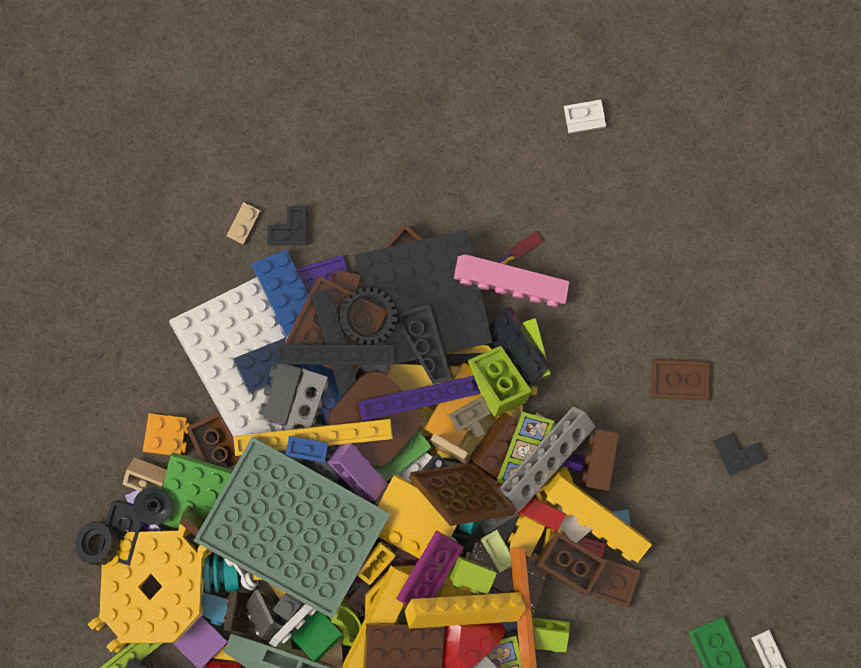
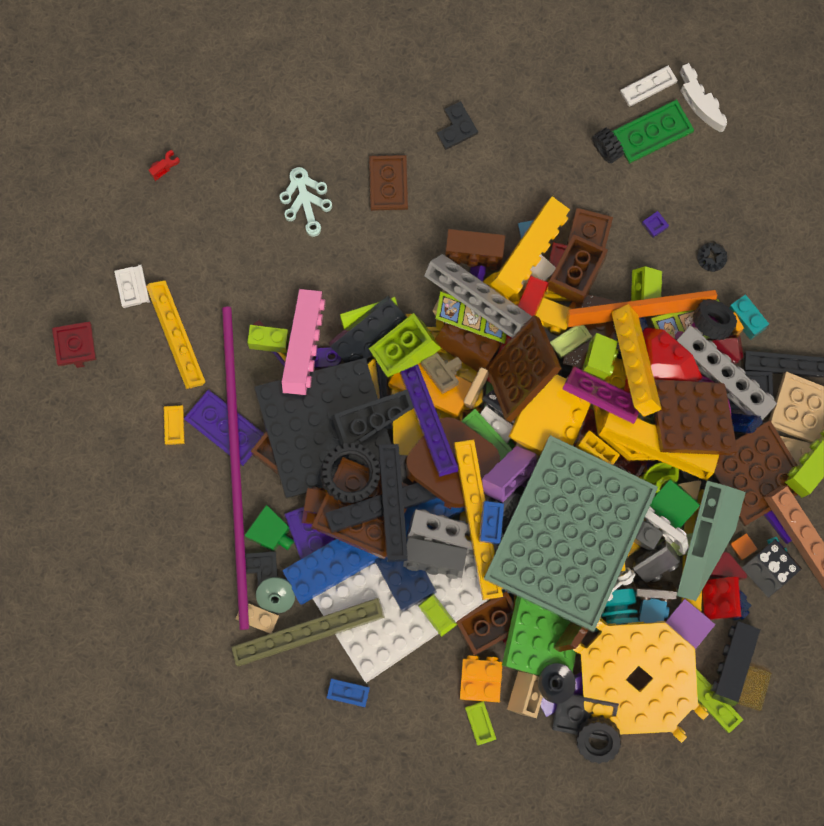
camera: 90 degrees left, 5 degrees down
none -> dark red bracket [52,322,97,368]
none -> yellow plate [146,281,206,389]
none -> red plate [149,150,180,181]
none -> yellow tile [164,405,185,445]
none -> dark purple tile [184,390,264,466]
none -> magenta piece [222,307,249,630]
none -> olive tile [232,598,385,666]
none -> green torso [245,505,295,551]
none -> lime brick [247,325,290,353]
none -> sand green dish [256,577,295,614]
none -> light aqua plant [280,167,332,237]
none -> dark purple plate [314,348,341,368]
none -> blue plate [327,679,370,707]
none -> lime tile [418,594,457,637]
none -> lime tile [465,701,496,745]
none -> black tyre [592,127,624,164]
none -> dark purple plate [642,211,669,238]

